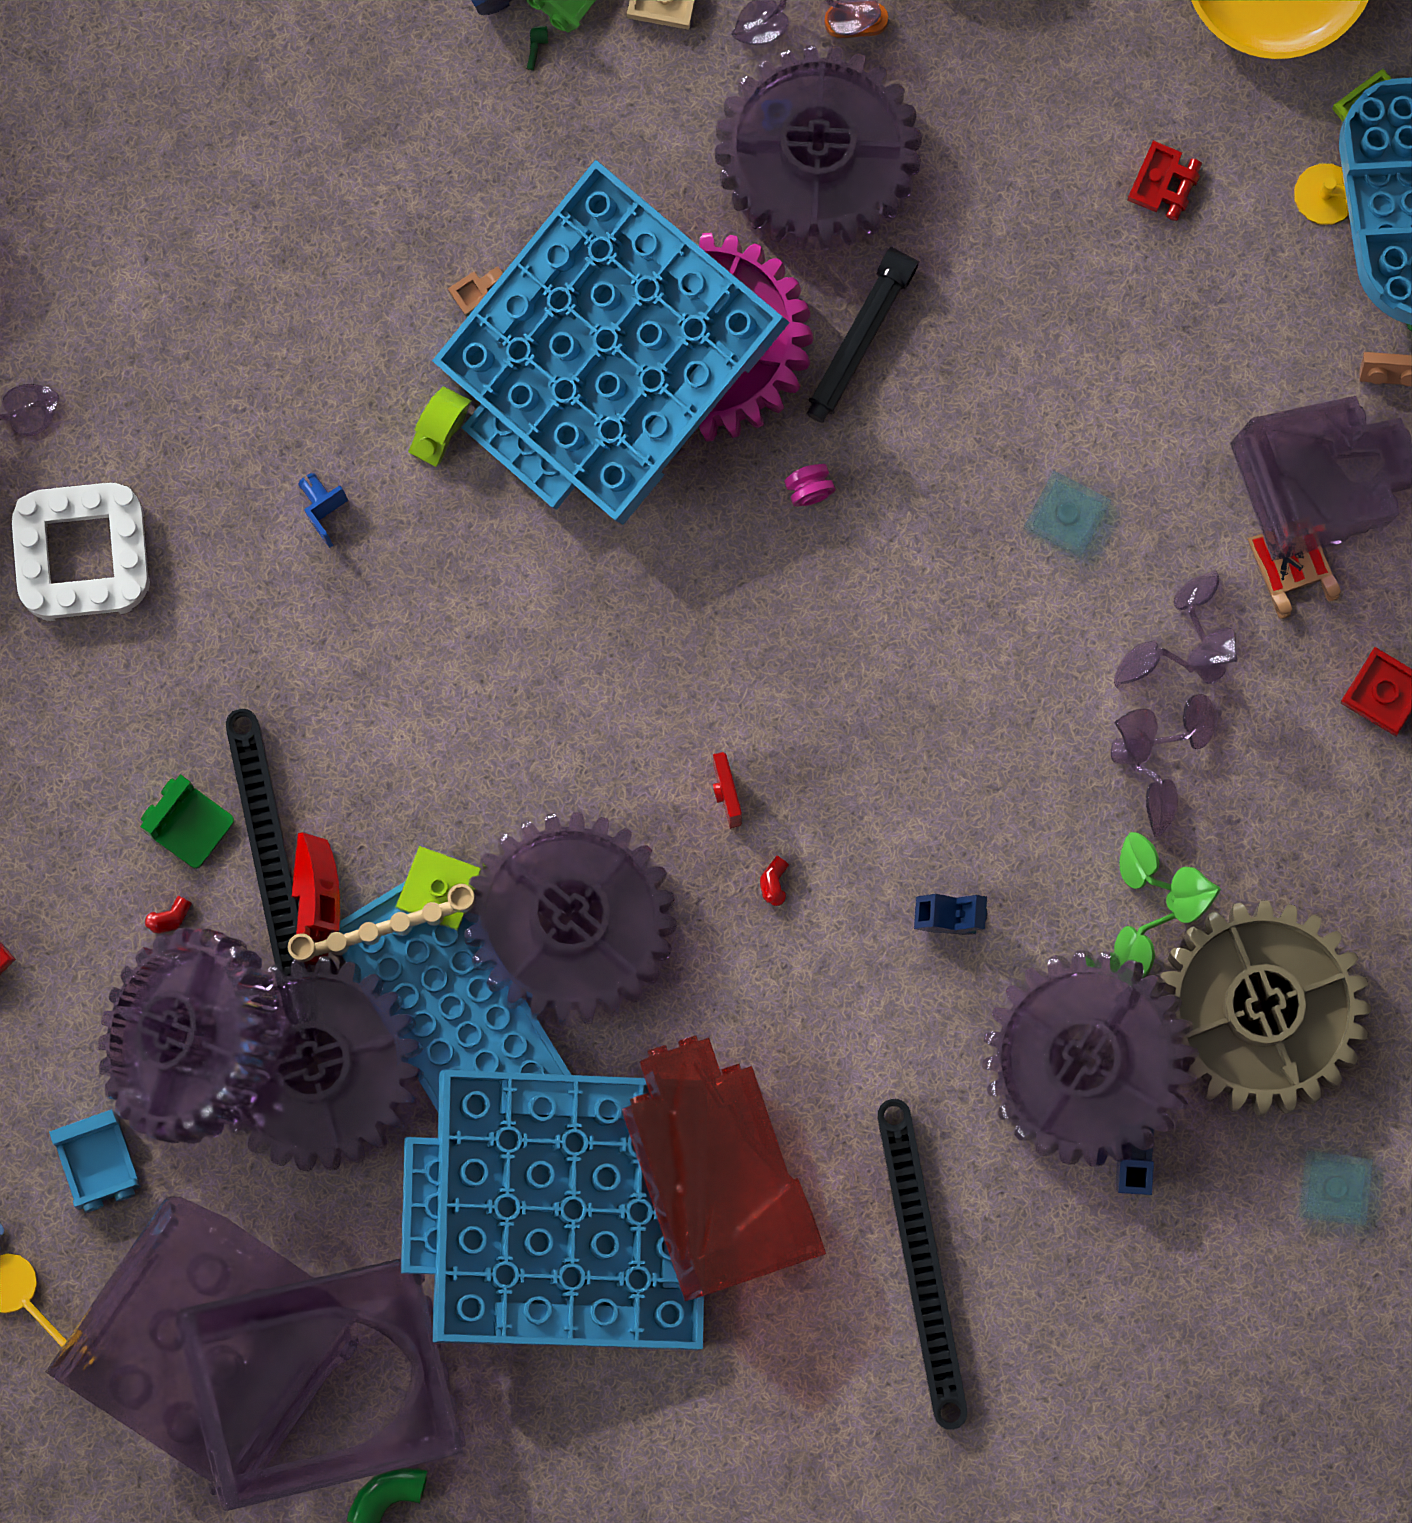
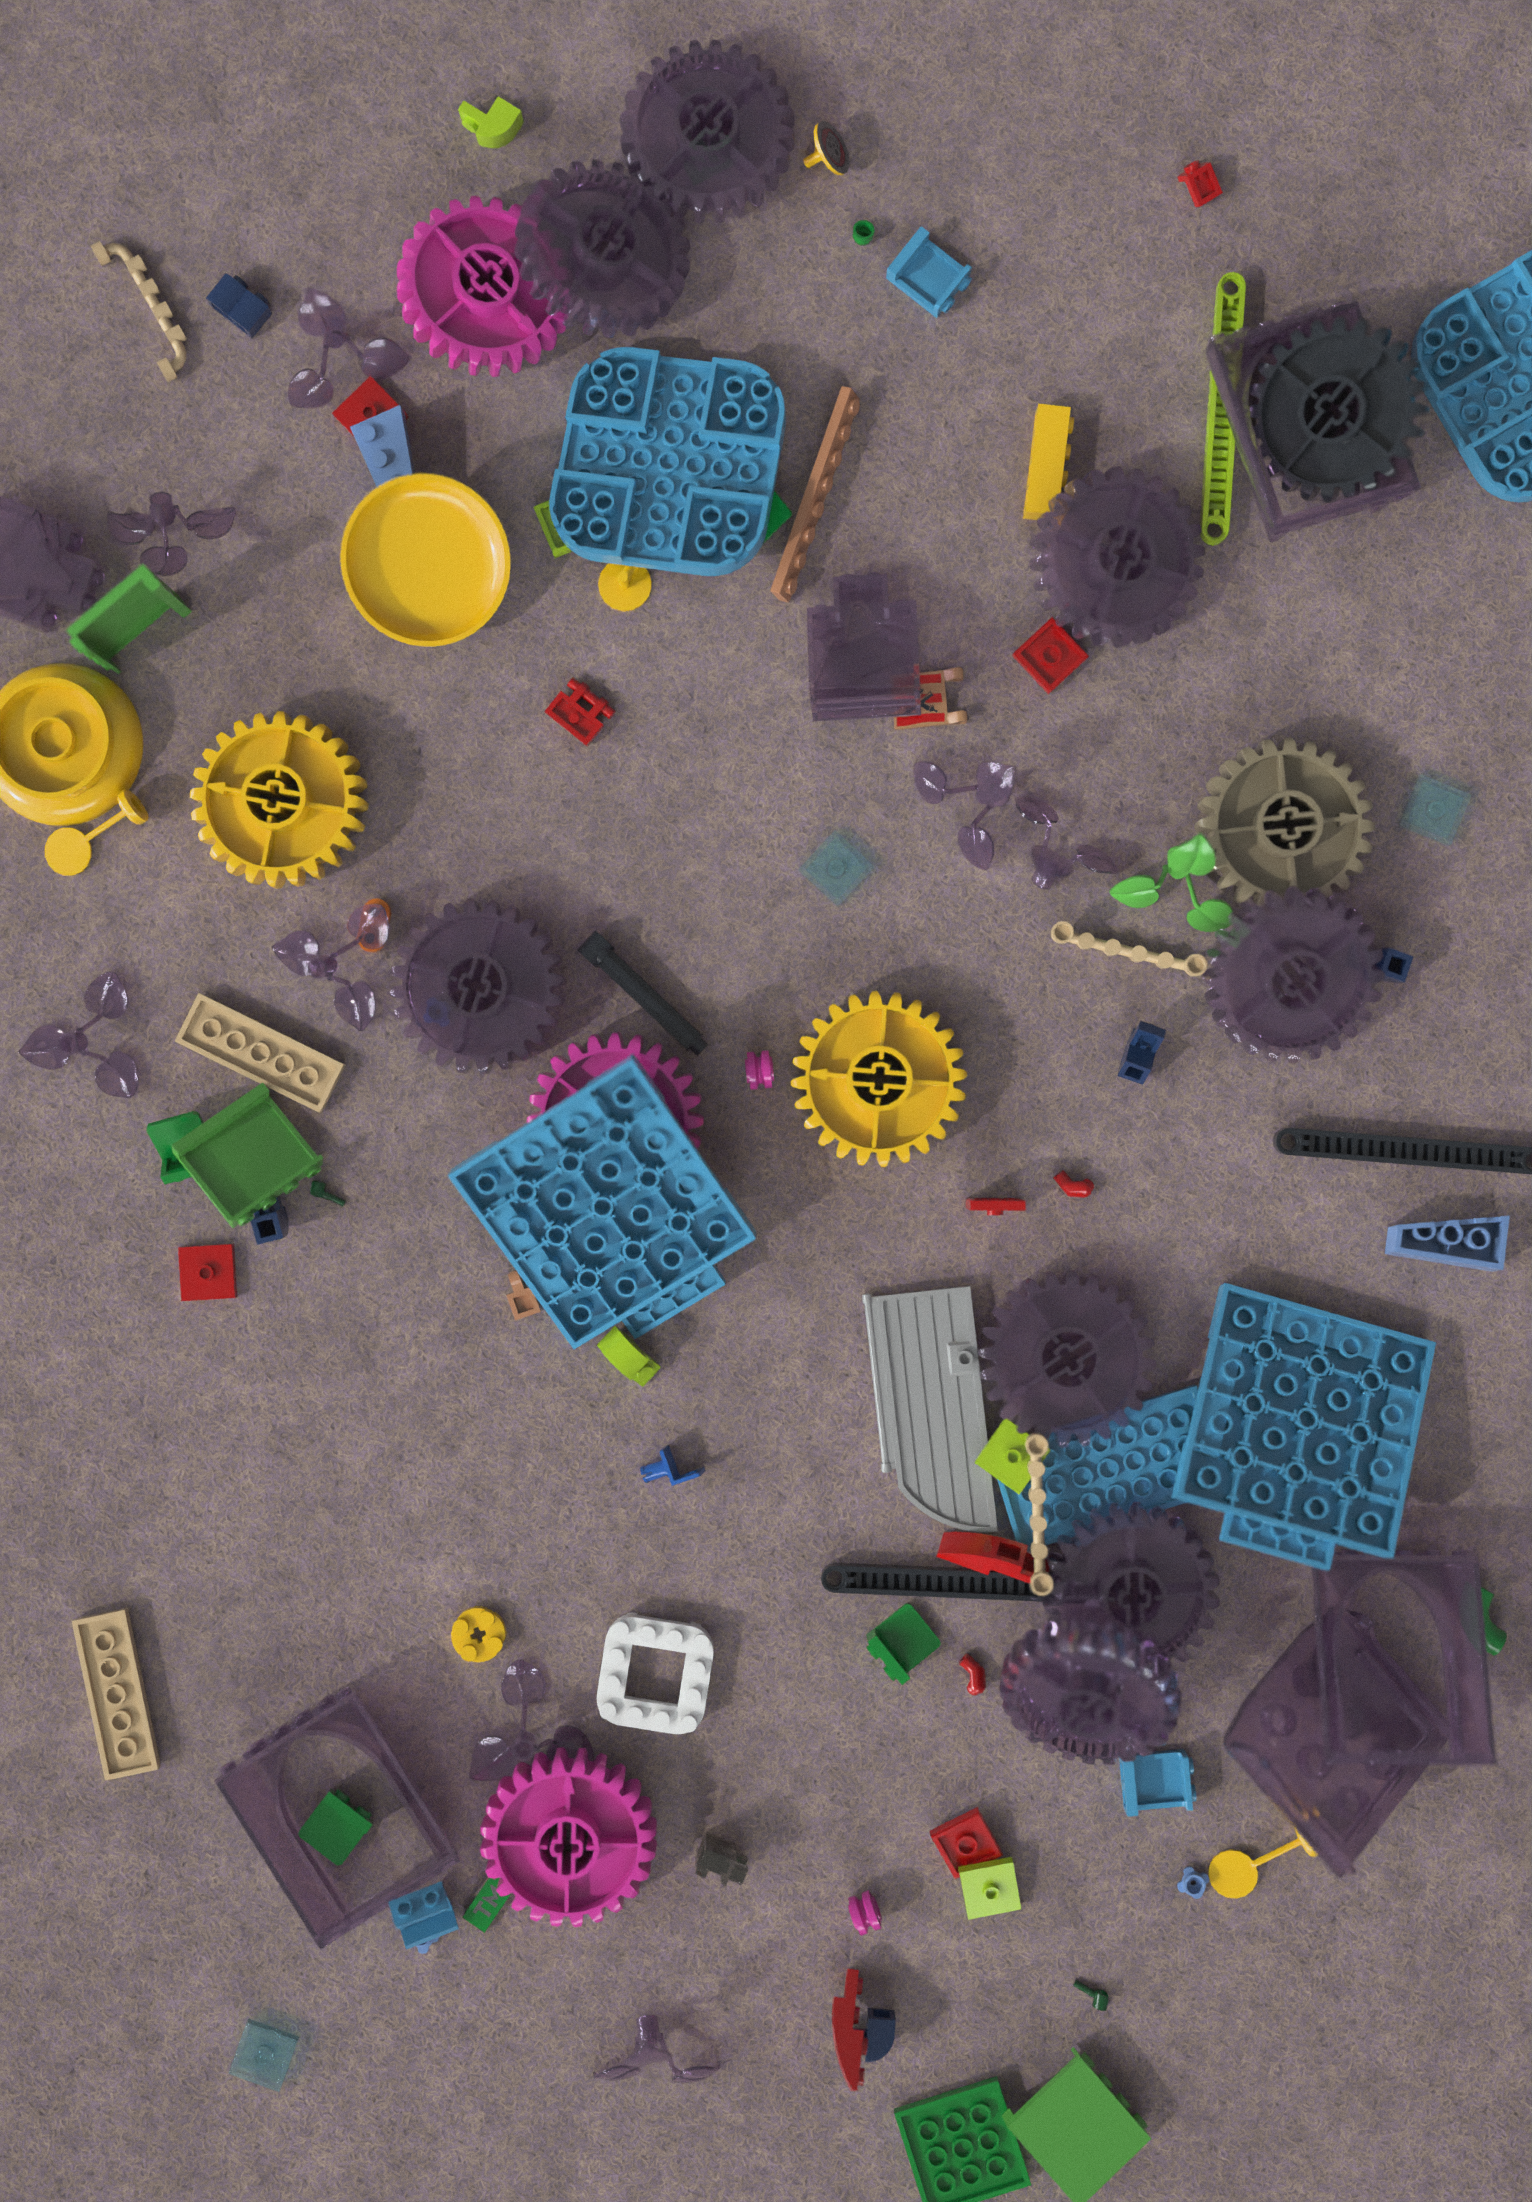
camera: 80 degrees left, 10 degrees up
clear red panel [621,1035,826,1301] -> none
none -> yellow plate [451,1606,506,1662]
none -> yellow gear [791,991,968,1167]
none -> light grey door [862,1285,998,1532]
none -> tan bar [1051,921,1207,977]
none -> medium blue wedge [1385,1216,1510,1272]

